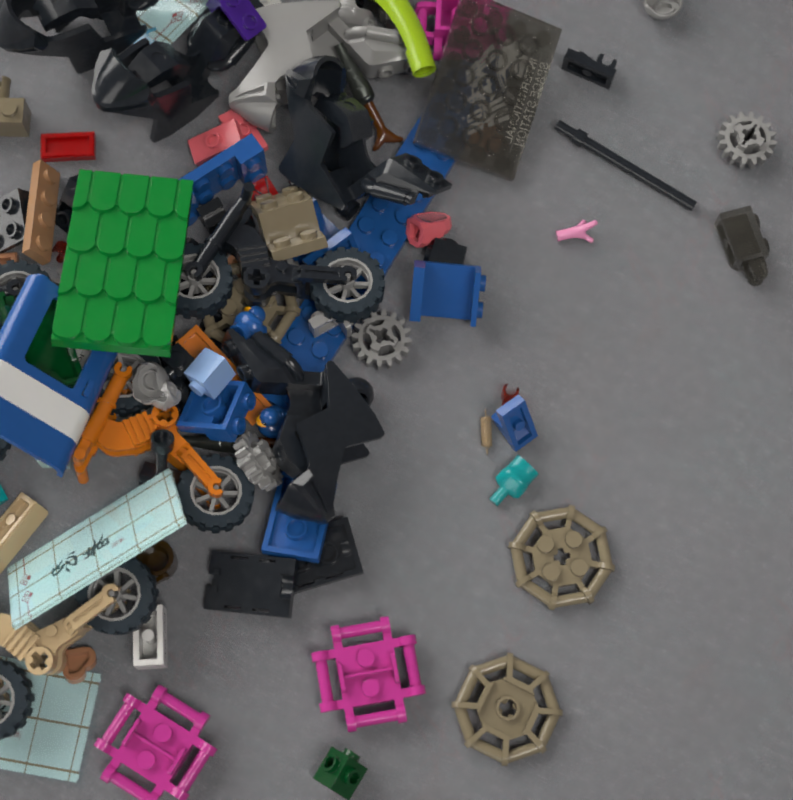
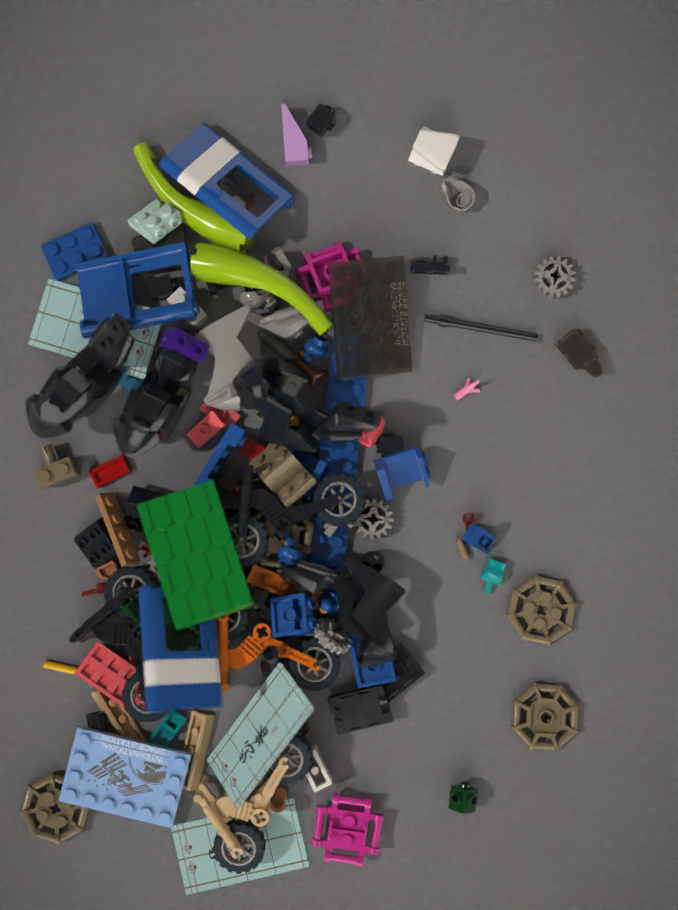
camera: 15 degrees left, 15 degrees up
light grey hair [132,361,181,411] -> none
light blue brick [183,347,236,400] -> none
dark pink brick [311,616,426,733] -> none
none -> blue animal [299,335,328,364]

